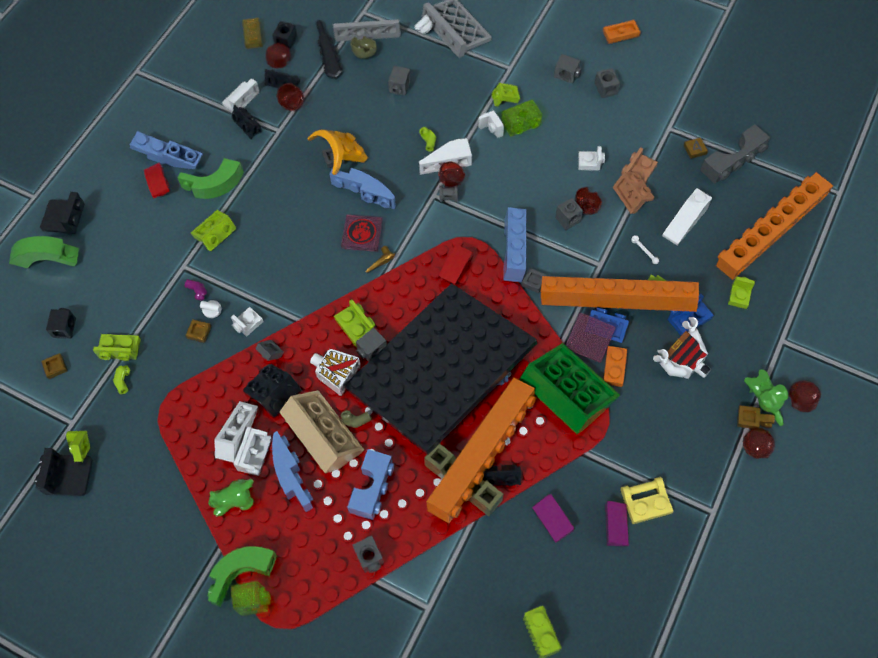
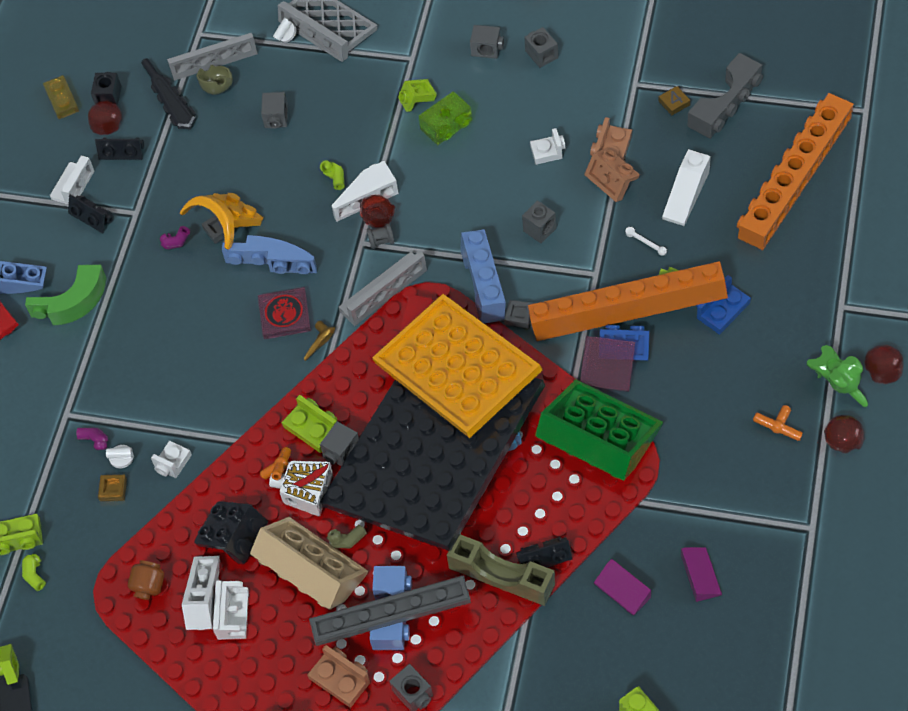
camera: 10 degrees left, 5 degrees down
lime bracket [191,210,236,251] -> none
bright green animal [208,479,254,516] -> none
dark grey plate [255,340,284,361] -> none
medium blue slope [272,431,313,512] -> none
clear red hair [276,83,304,111] -> none
orange brick [427,378,536,523] -> none
white bracket [478,110,504,138] -> none
clear red hair [575,187,602,215] -> none
orange plate [603,346,627,387] -> none
light yellow plate [621,477,673,524] -> none
torso [653,317,711,379] -> none
lime bracket [728,277,755,309] -> none
pearl gold plate [737,405,775,430] -> none
none -> dark orange head [128,560,165,600]
none -> magenta arm [160,226,190,250]
none -> orange piece [260,447,291,480]
none -> nougat bracket [308,645,370,708]
none -> dark grey tile [309,576,471,646]
none -> light grey fence [339,251,427,326]
none -> light orange plate [372,294,542,438]
none -> orange piece [753,405,803,441]

